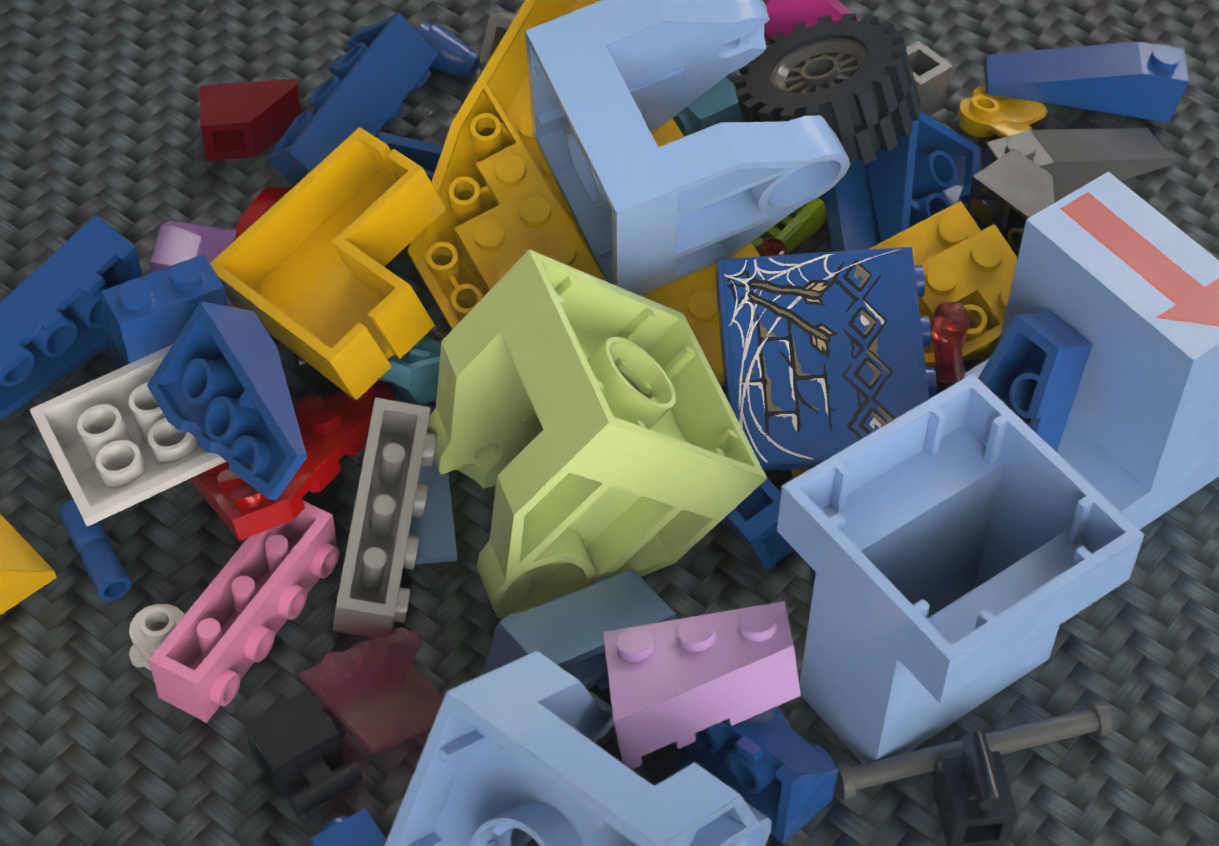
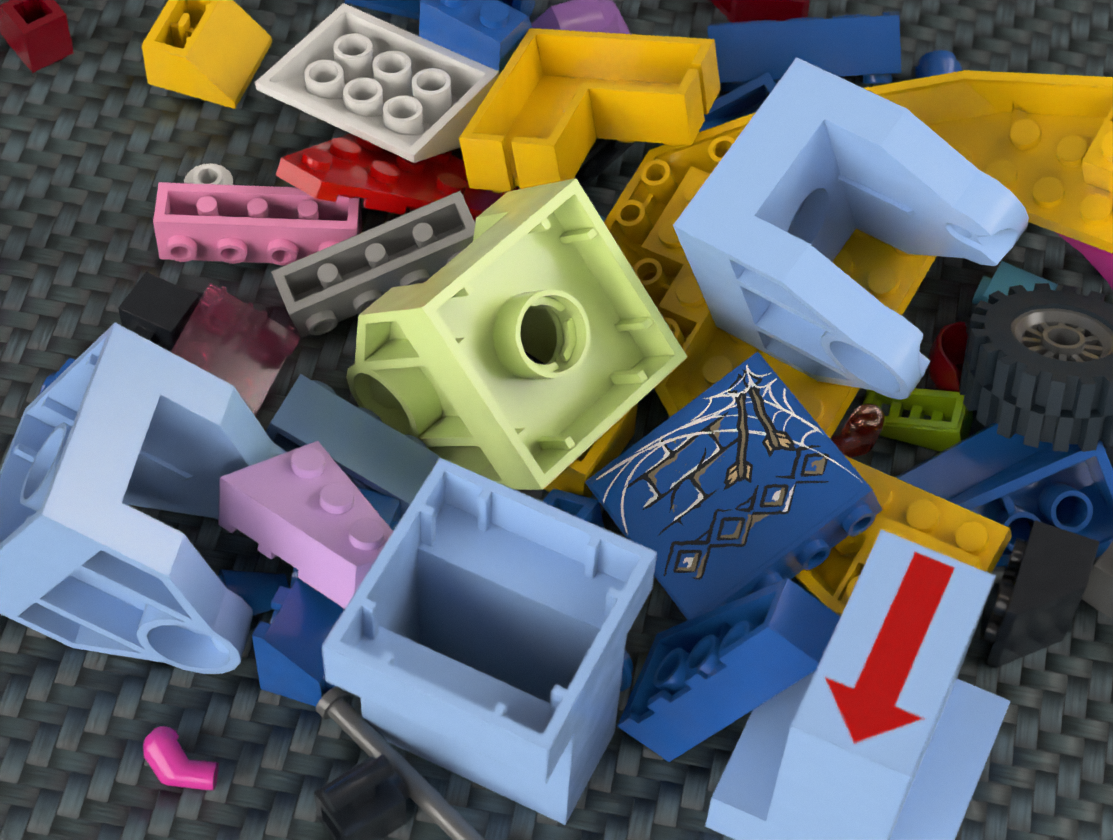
camera: 60 degrees right, 5 degrees up
blue piece [59,499,131,601] -> none
blue wedge [147,301,307,500] -> none
clear red arm [930,301,970,383] -> none

